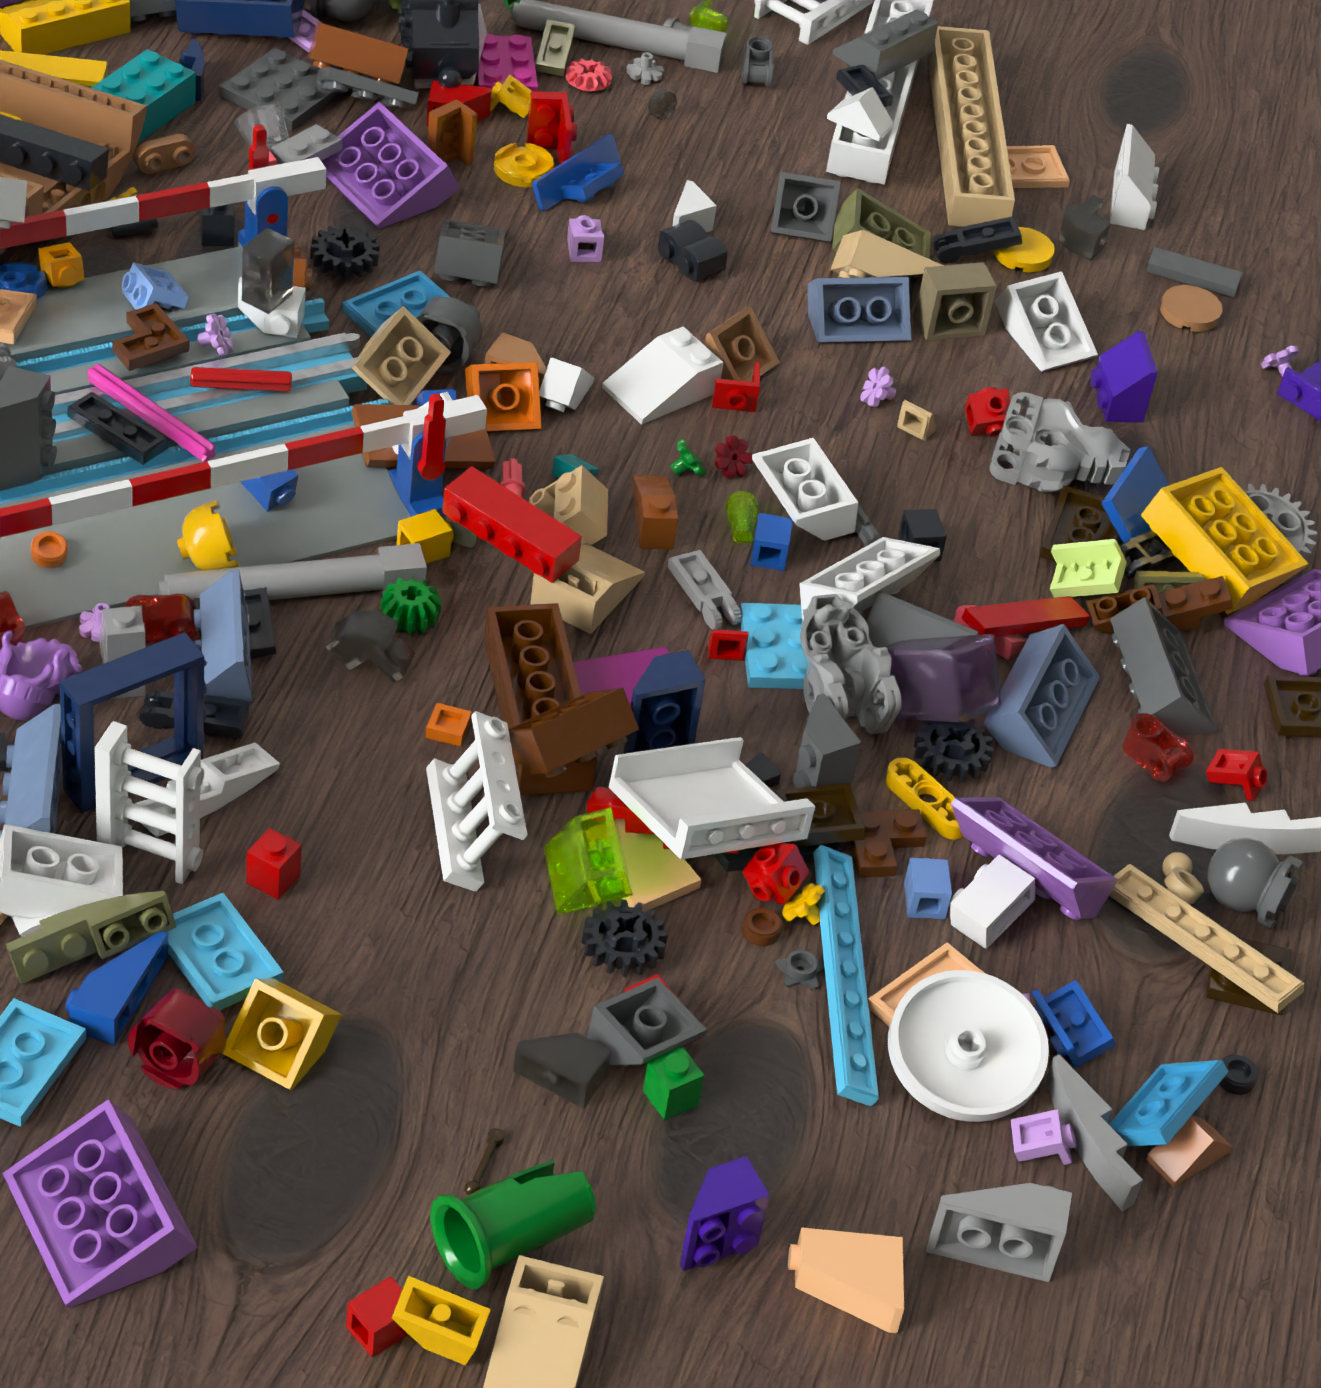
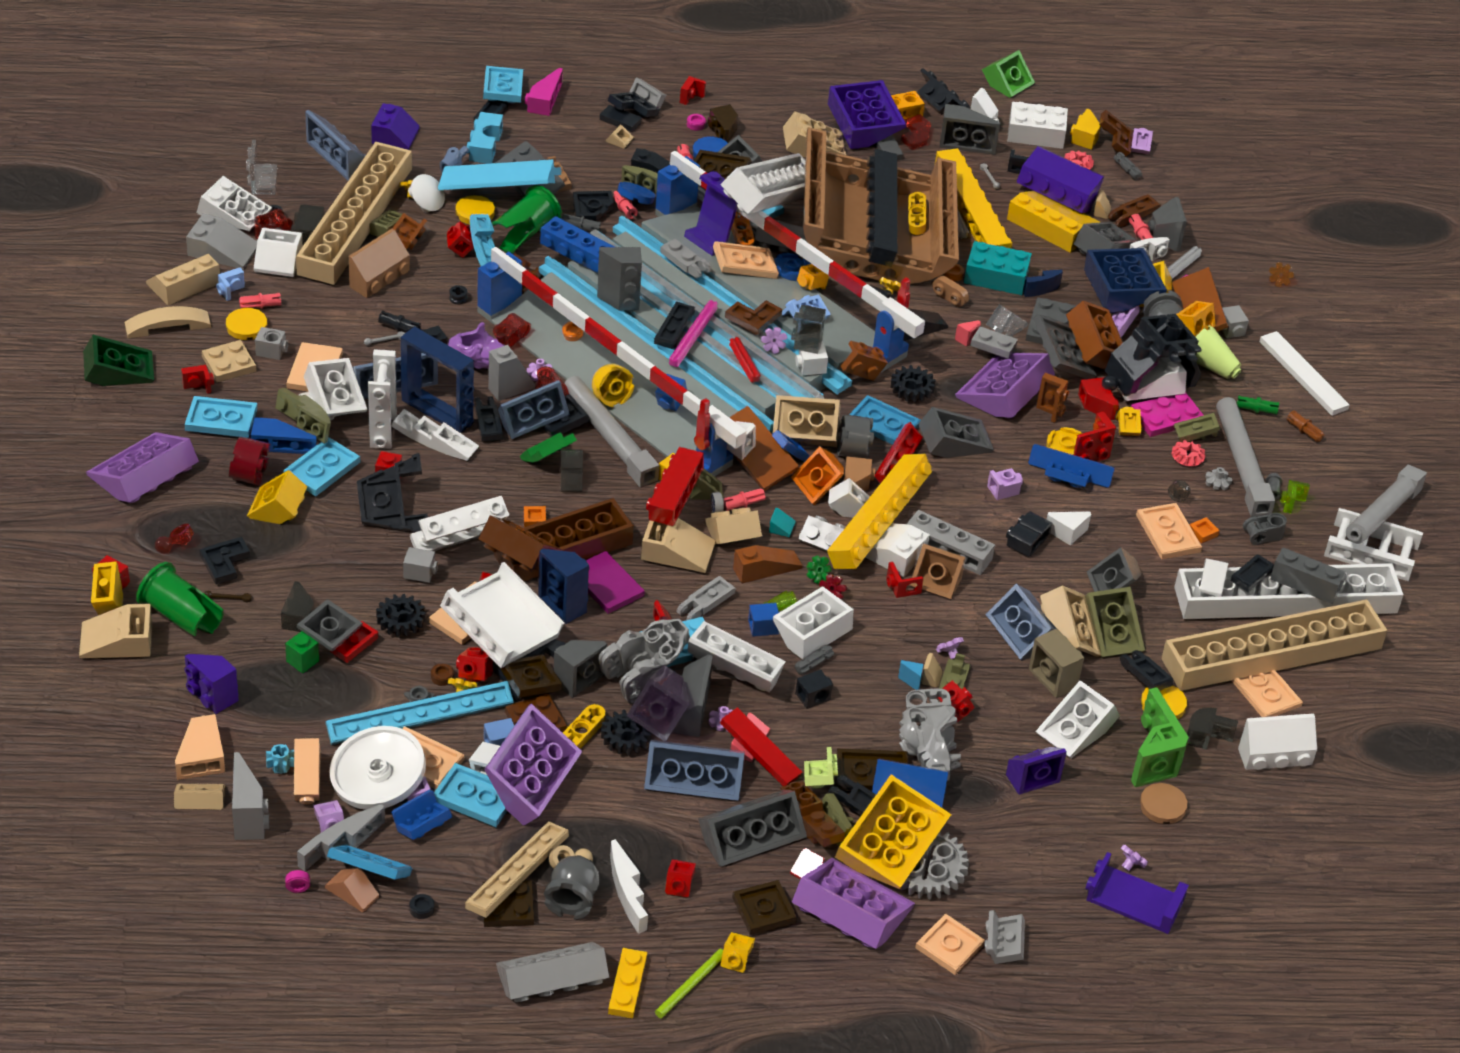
camera: 75 degrees right, 0 degrees up
green gear [380,576,442,636] -> none
clear neon green slope [544,808,633,914] -> none
clear red piece [1122,713,1194,782] -> none
dark grey tile [1146,247,1243,298] -> none
none -> clear red plate [155,524,194,554]
none -> tan slope [174,784,225,810]
none -> black plate [199,536,250,585]
none -> medium azure gear [266,744,294,774]
none -> dark pink tile [285,870,310,893]
none -> light nougat slope [294,738,321,804]
none -> black wing [357,453,428,533]
none -> light grey brick [403,547,438,583]
none -> medium azure plate [434,763,507,827]
none -> green slope [520,432,577,462]
none -> slope [790,848,825,879]
none -> bracket [798,516,845,552]
none -> yellow brick [827,454,932,569]
none -> red tile [874,422,923,484]
none -> dark azure slope [898,660,923,690]
none -> light grey brick [906,510,995,575]
none -> olive plate [939,653,970,689]
none -> bright green bracket [1131,687,1189,788]
none -> light nougat tile [1136,503,1202,560]
none -> orange tile [1190,517,1220,544]

